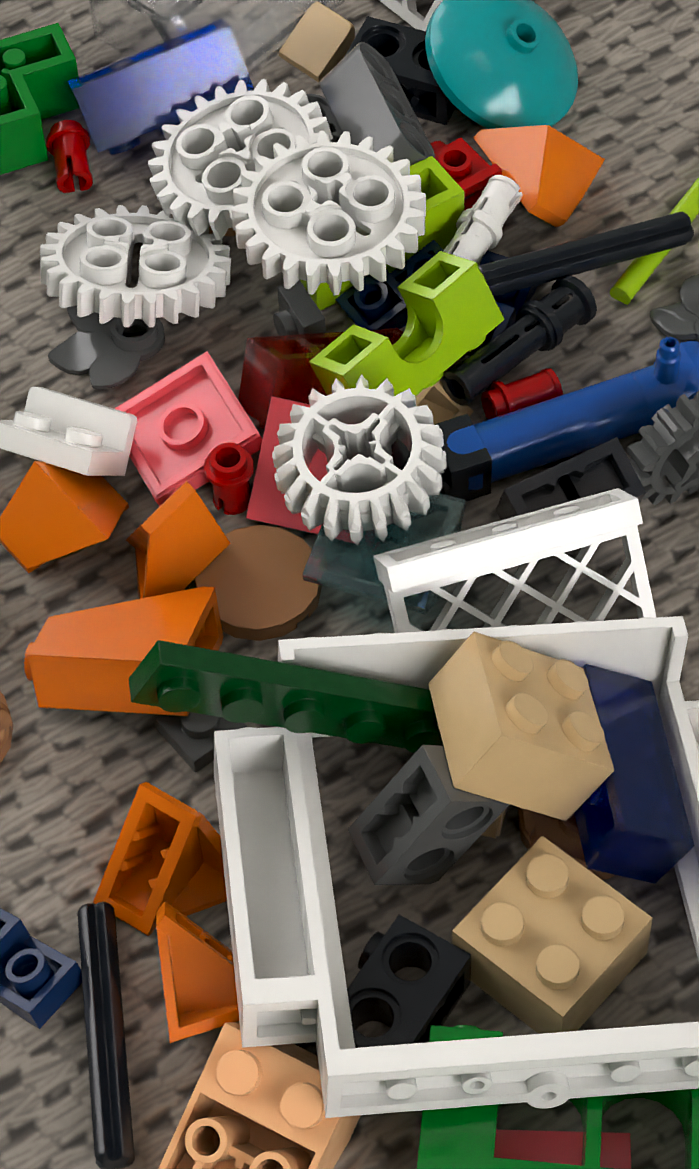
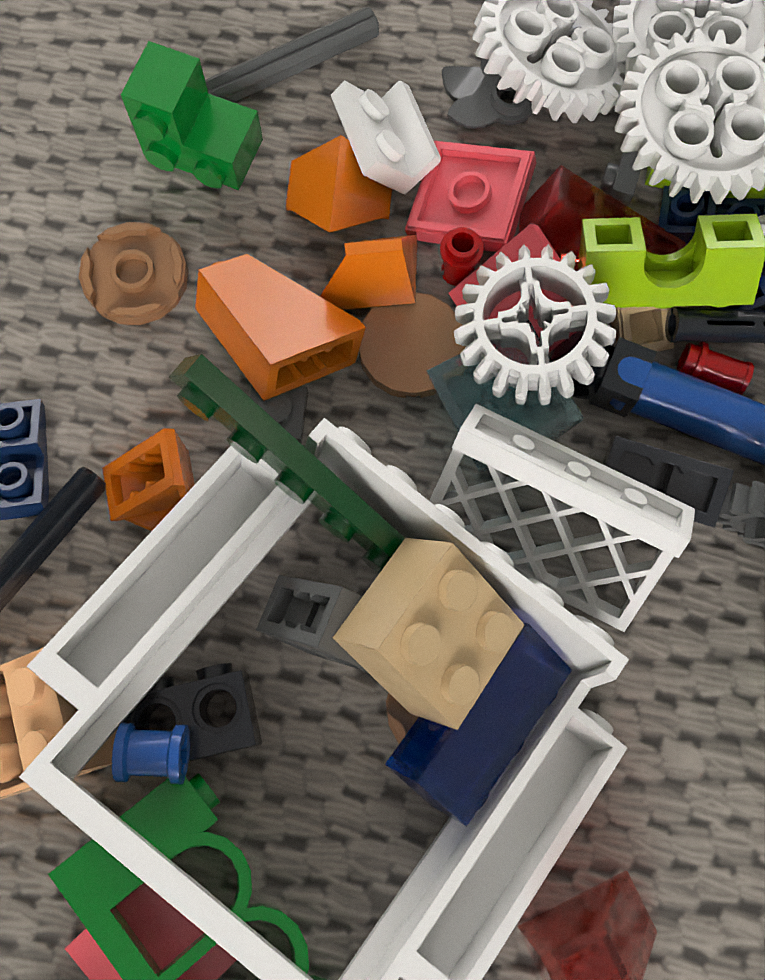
camera: 40 degrees right, 20 degrees up
orange slope [156,901,239,1043] -> none
tan brick [452,836,653,1034] -> none
none -> blue bush [112,723,190,784]

